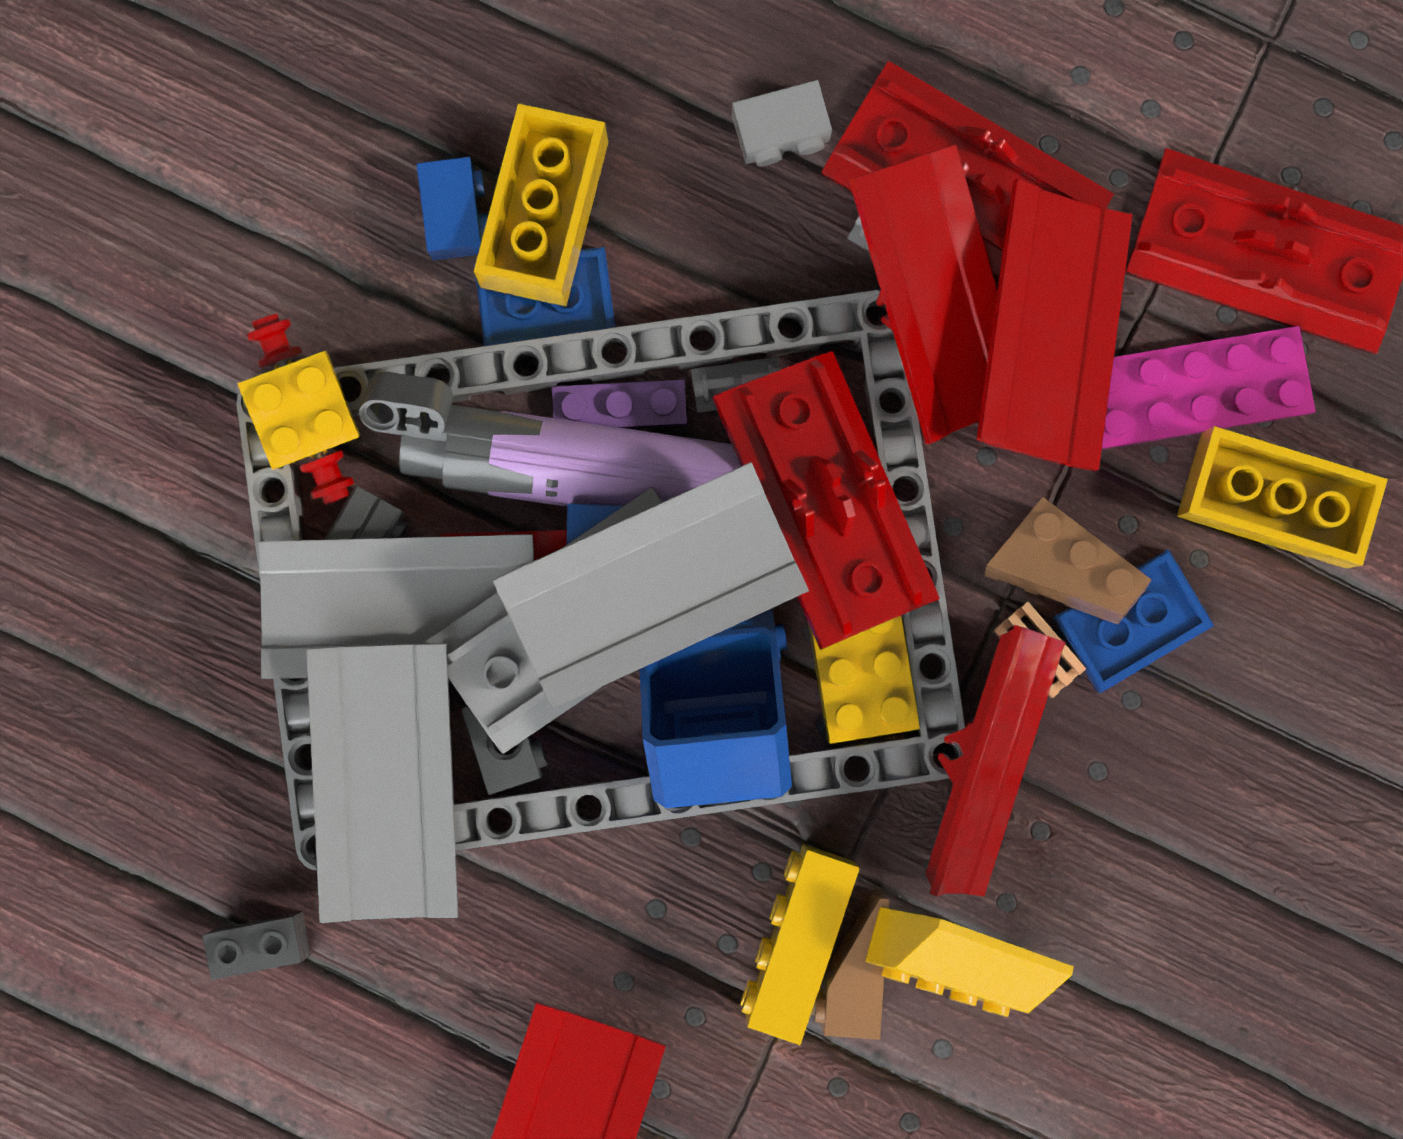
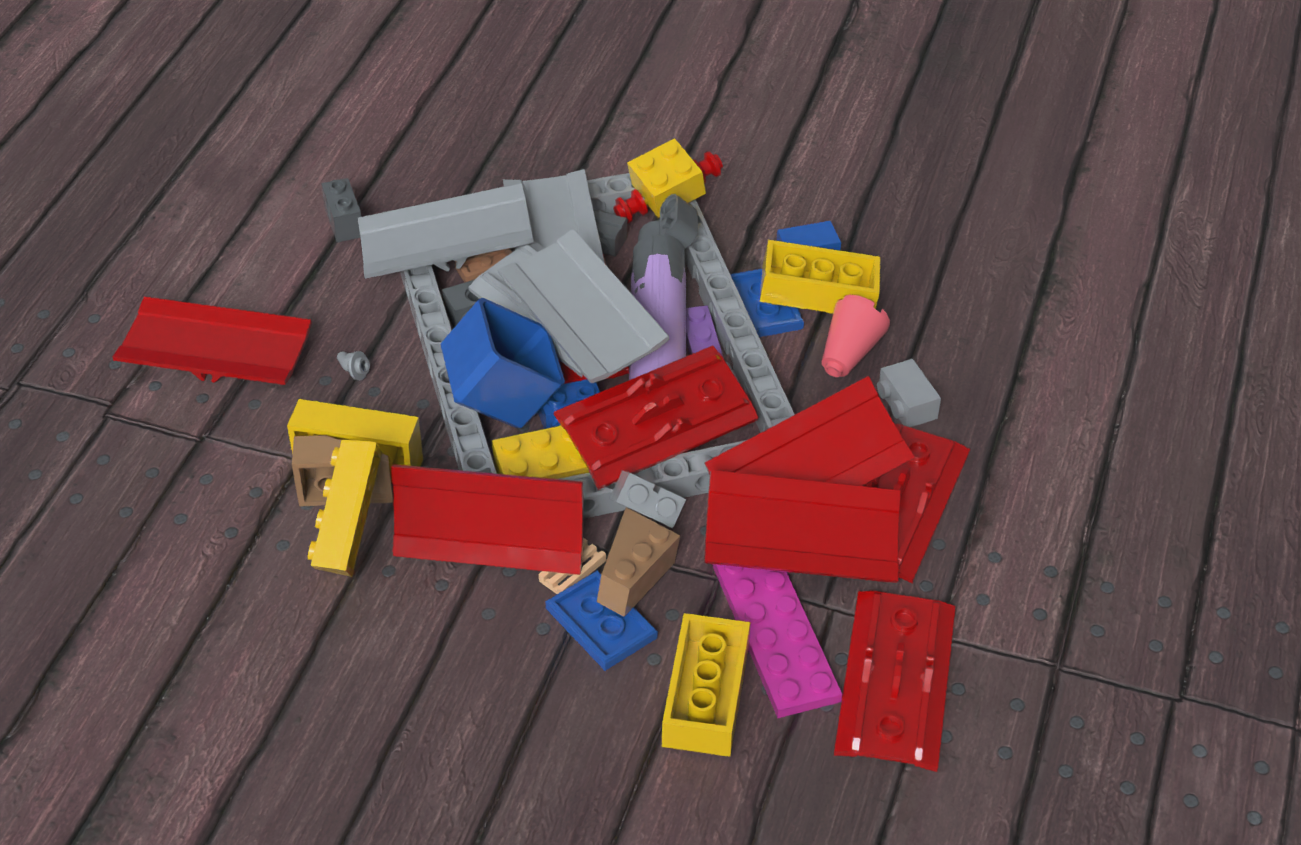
camera: 85 degrees right, 40 degrees down
none -> light grey plate [337,351,370,381]
none -> light grey piece [609,470,686,528]
none -> coral cone [822,295,890,377]

